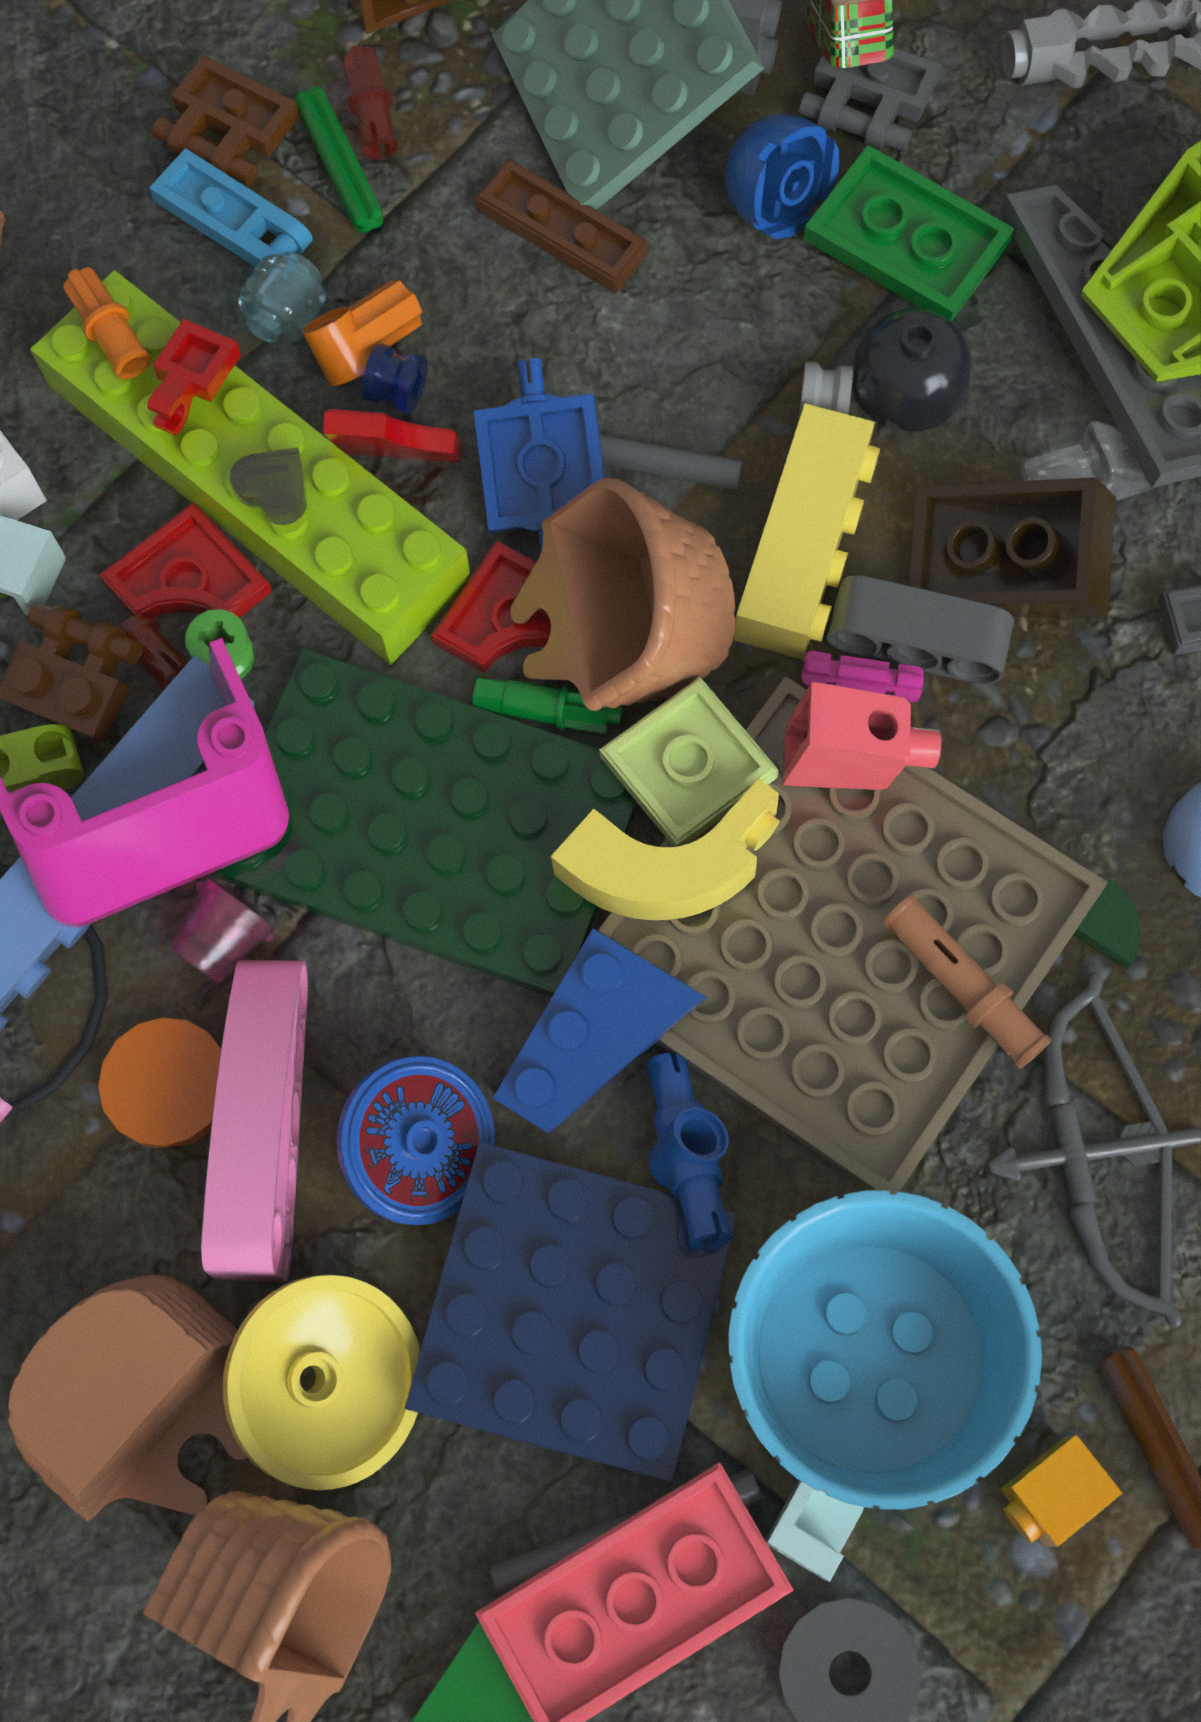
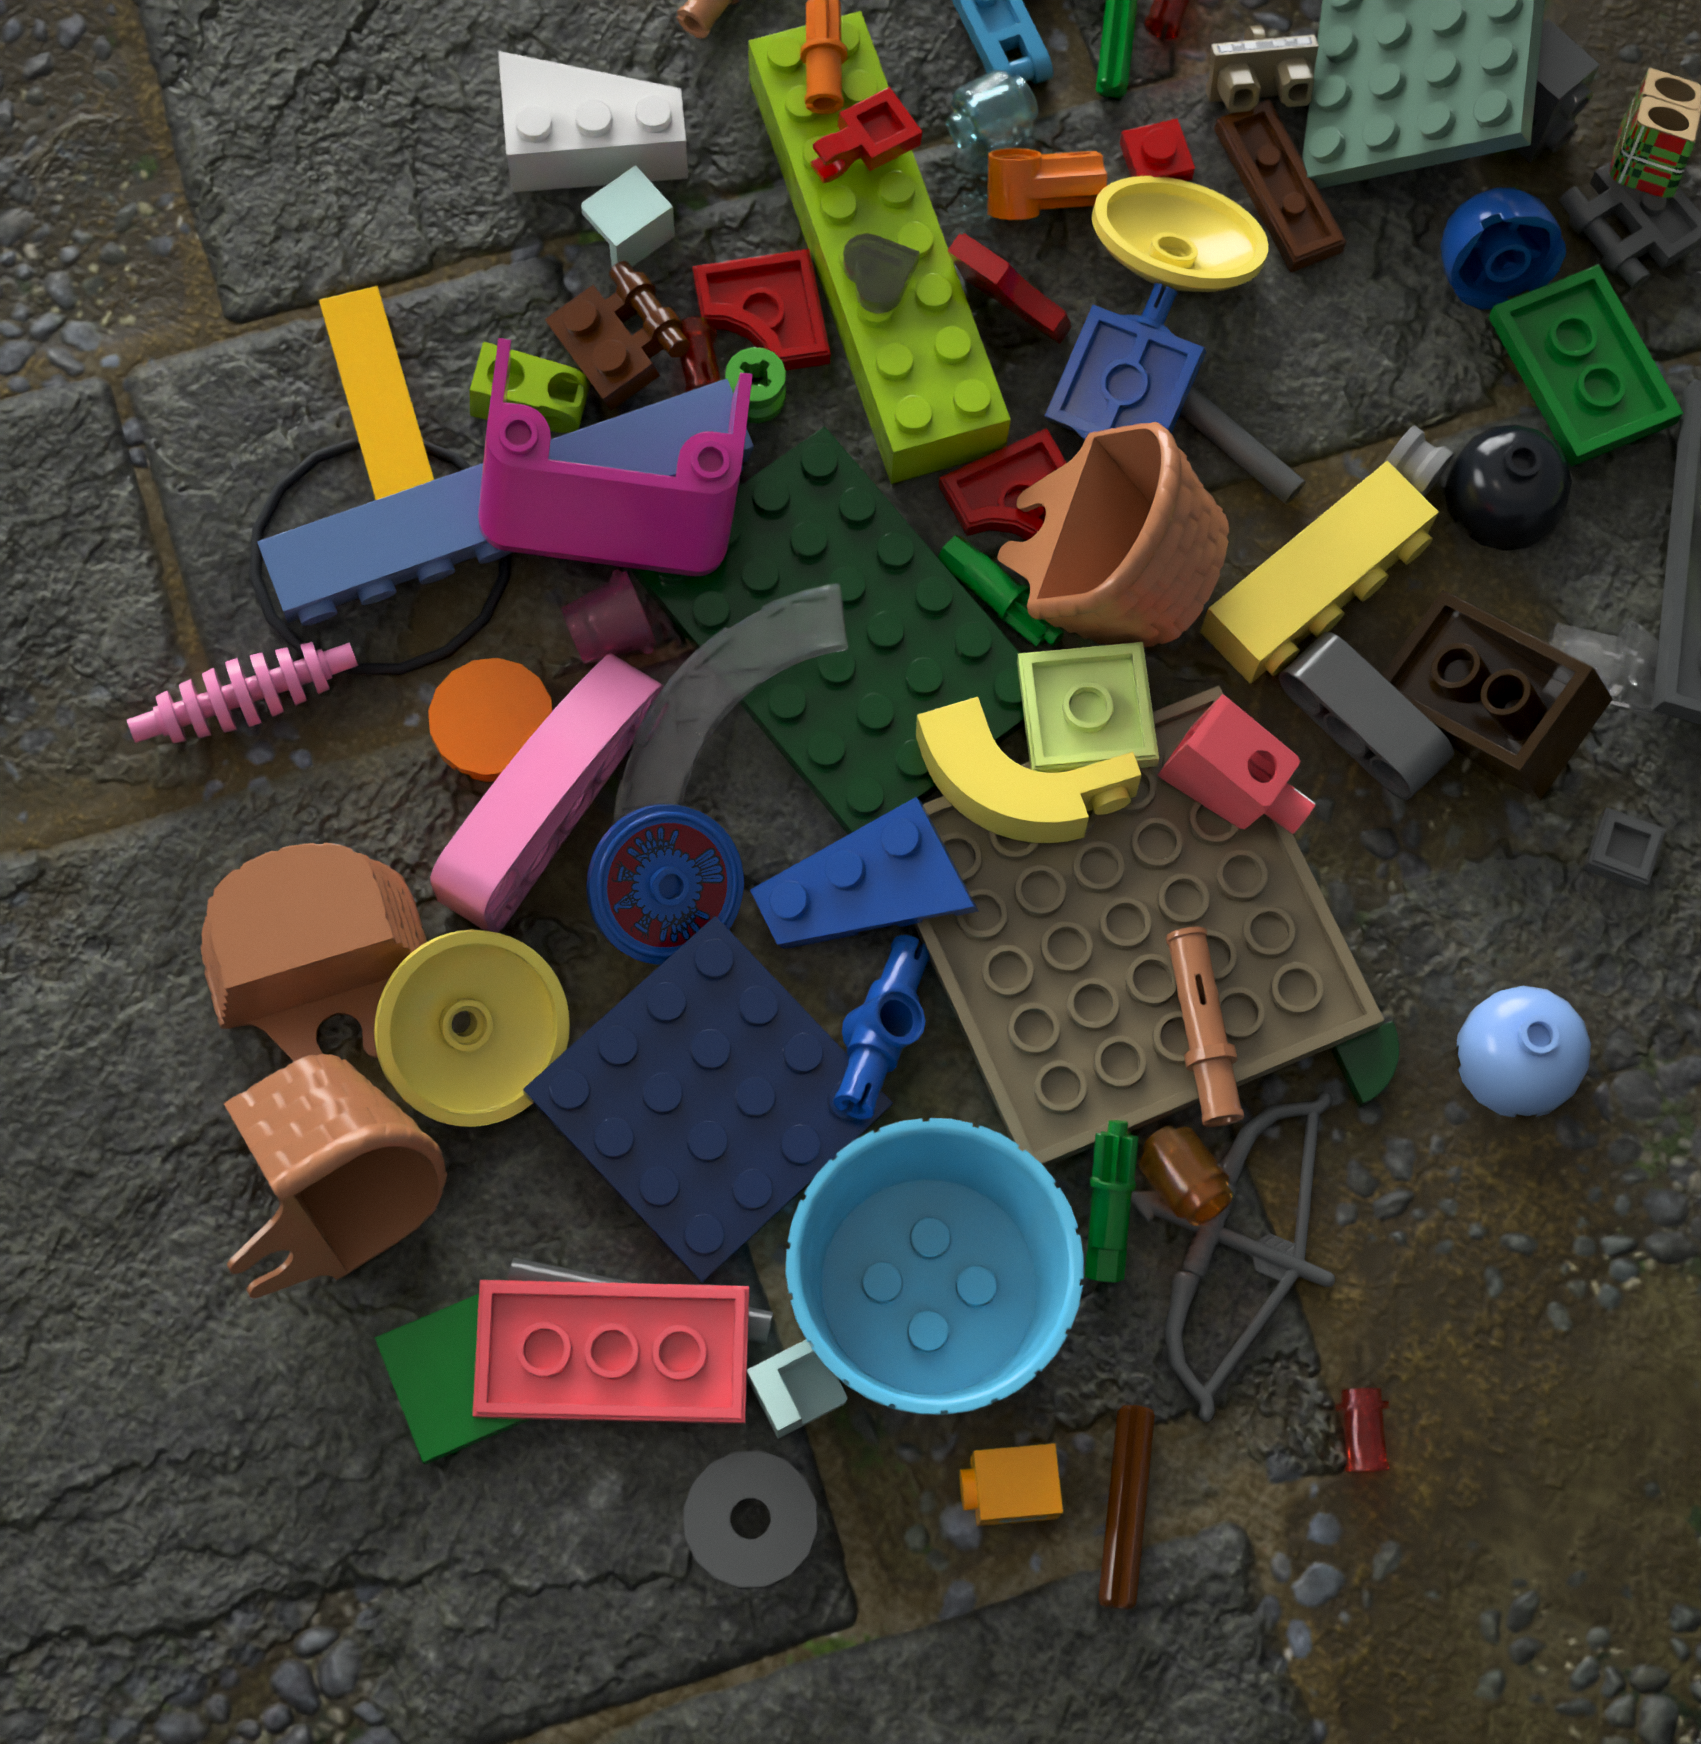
camera: 25 degrees right, 0 degrees up
clear blue wheel [362,342,428,414] -> none
dark pink axle [801,651,924,703] -> none
none -> clear tile [613,583,848,825]
none -> green piece [1085,1120,1139,1283]
none -> light yellow dish [1092,176,1269,292]
none -> red plate [1120,118,1195,181]
none -> clear orange brick [1139,1126,1233,1226]
none -> dark tan hips [1205,25,1319,113]

